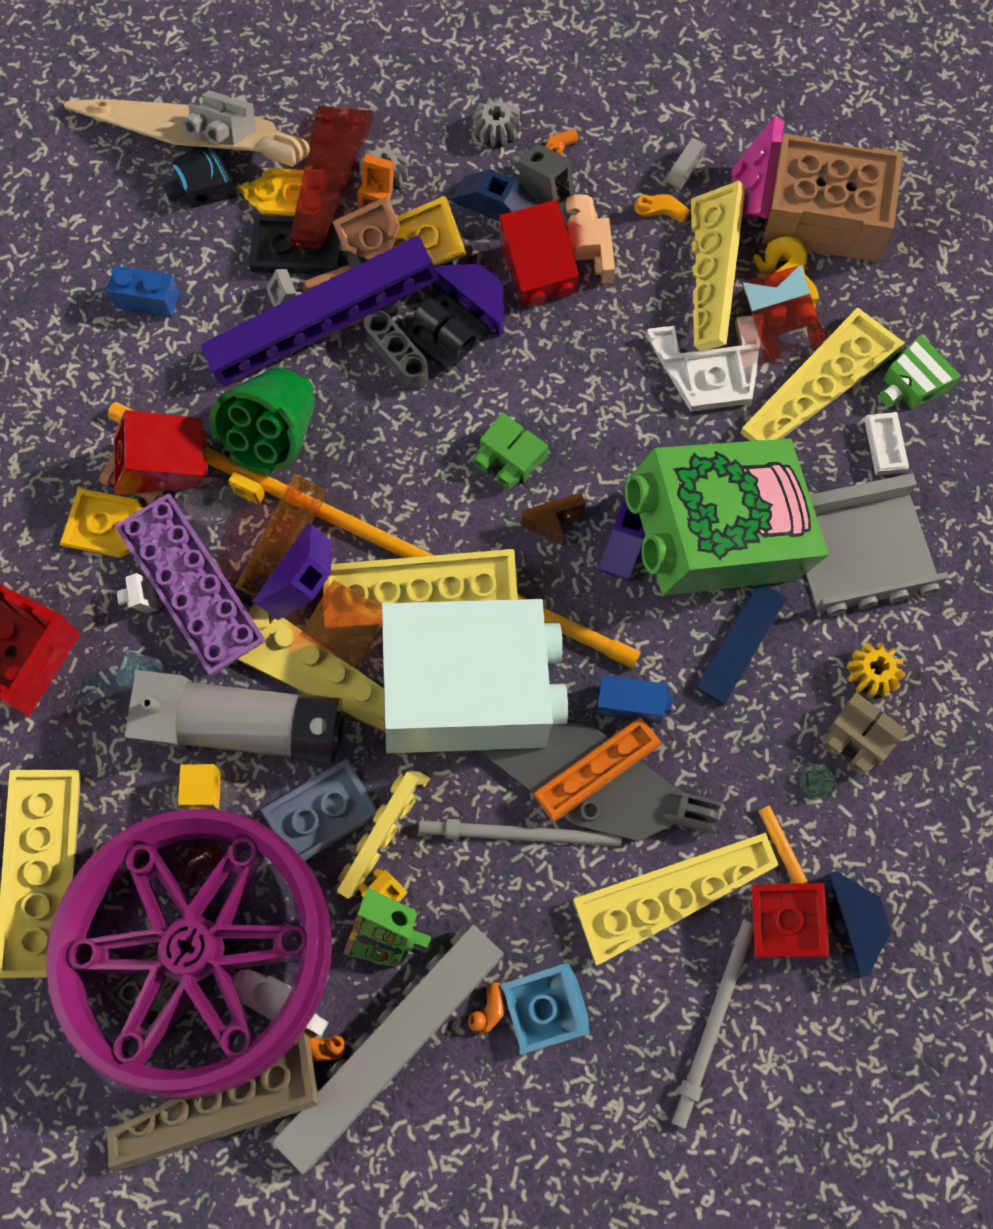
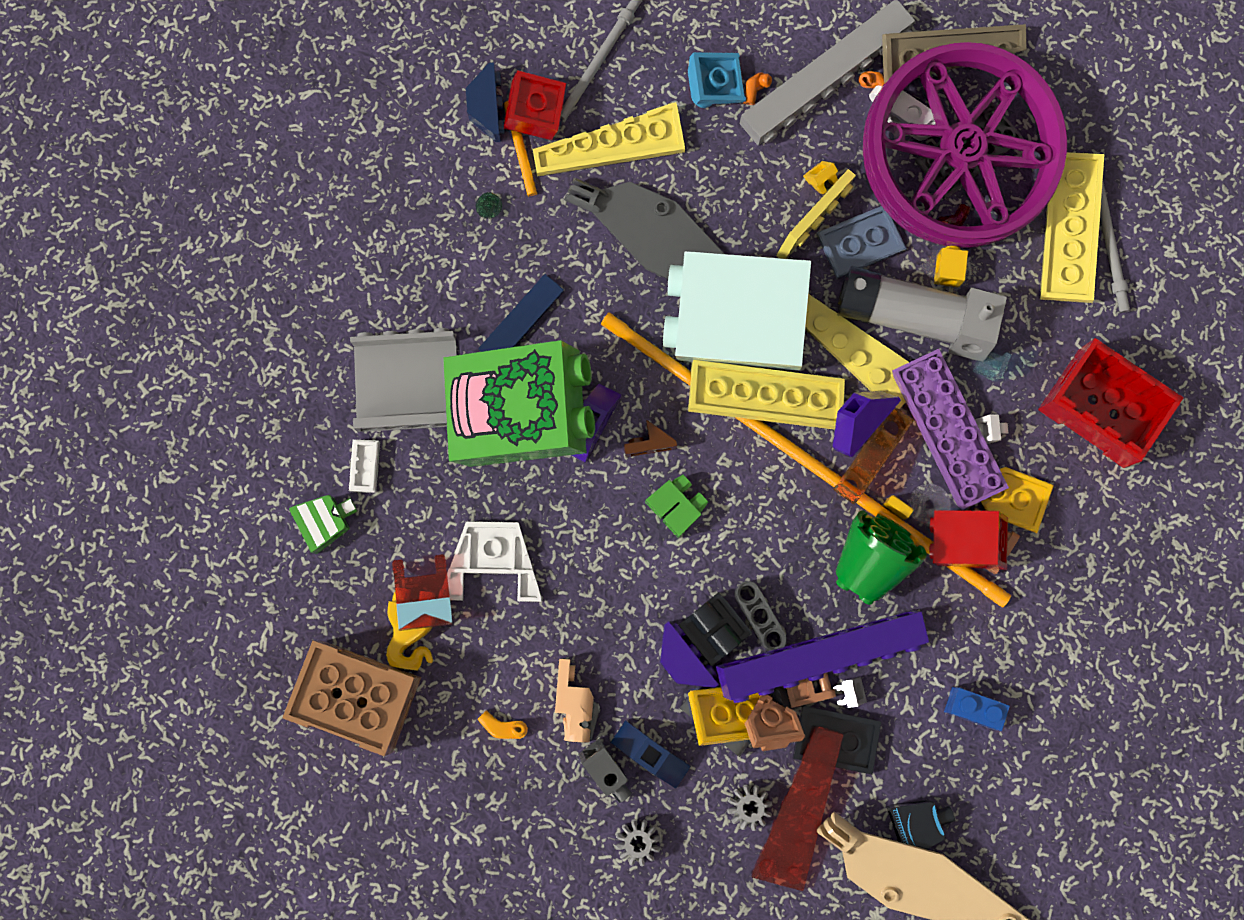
camera: 175 degrees left, 10 degrees up
light grey hips [183,90,256,145] -> none
yellow tile [238,168,328,217] -> none
clear orange tile [300,579,382,669] -> none
bright green torso [343,888,431,967] -> none
orange slope [358,154,394,209] -> none
light grey bar [419,819,622,846] -> none
red slope [500,199,579,306] -> none
orange tile [533,717,661,823] -> none
orange arm [545,129,579,155] -> none
blue brick [596,675,673,724] -> none
light grey beam [667,138,706,190] -> none
light yellow wing [691,181,746,352] -> none
dark pink wing [731,116,784,219] -> none
light yellow wing [741,307,904,441] -> none
dark tan hips [823,692,908,776] -> none
yellow gear [847,642,905,698] -> none

